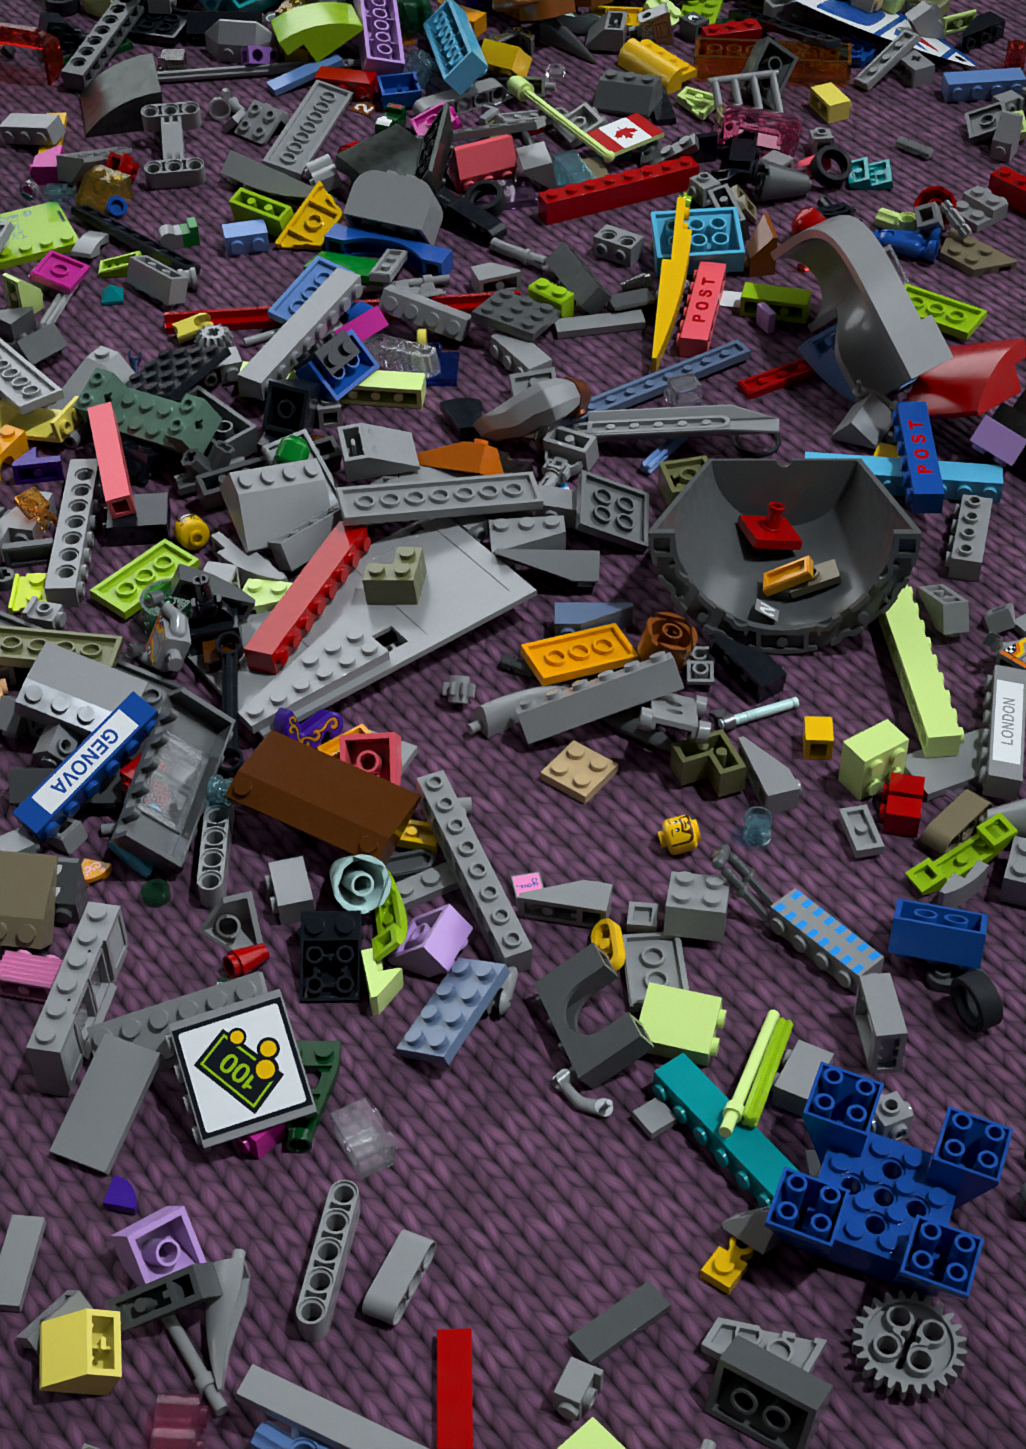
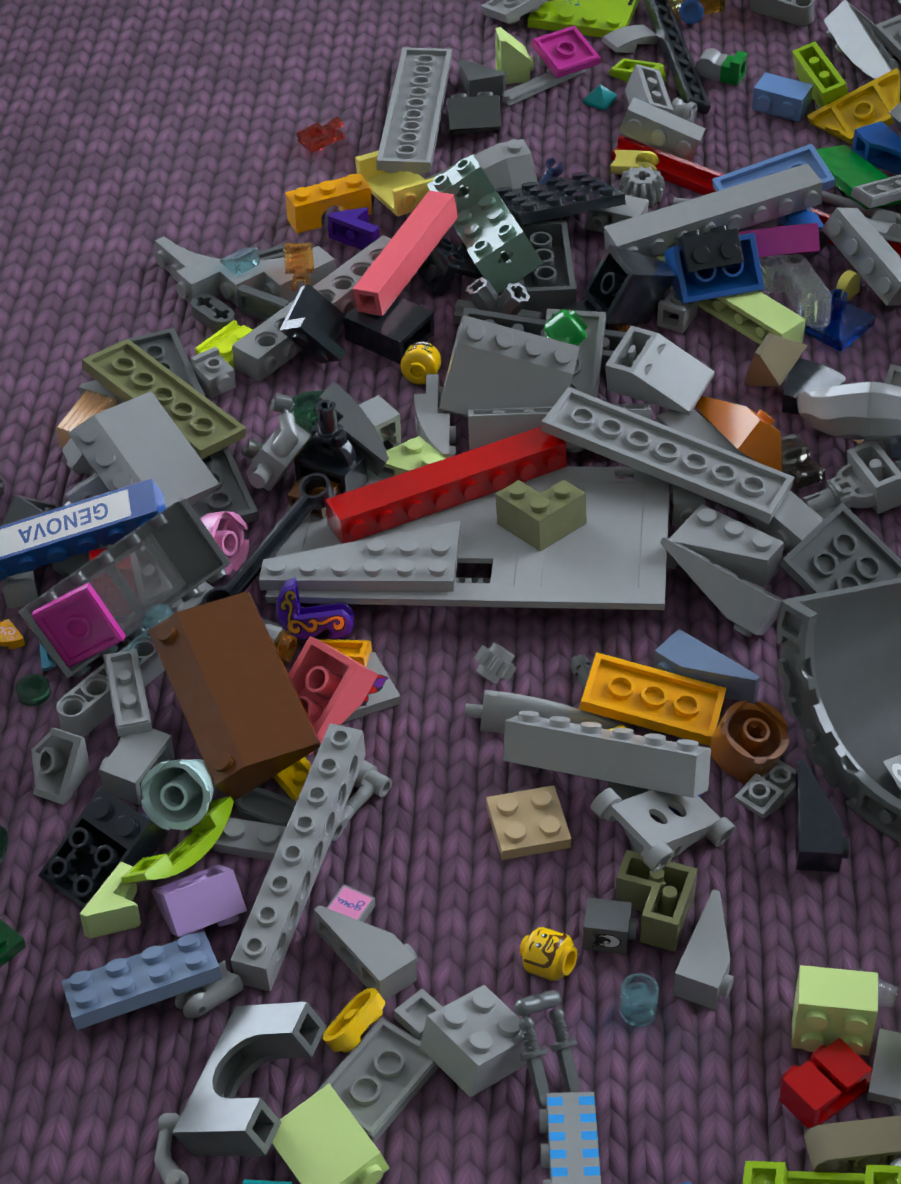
camera: 40 degrees right, 0 degrees up
lime plate [90,539,201,620] -> none
red cone [223,943,270,979] -> none
light aqua piece [710,697,799,731] -> none
yellow brick [802,716,834,760] -> none
light grey plate [838,804,885,858] -> none
none -> dark pink plate [31,583,126,668]
none -> light grey tile [103,649,152,737]
none -> black bracket [280,284,345,363]
none -> dark grey brick [582,897,638,954]
none -> light grey brick [618,97,705,162]
none -> dark tan slope [743,332,808,387]

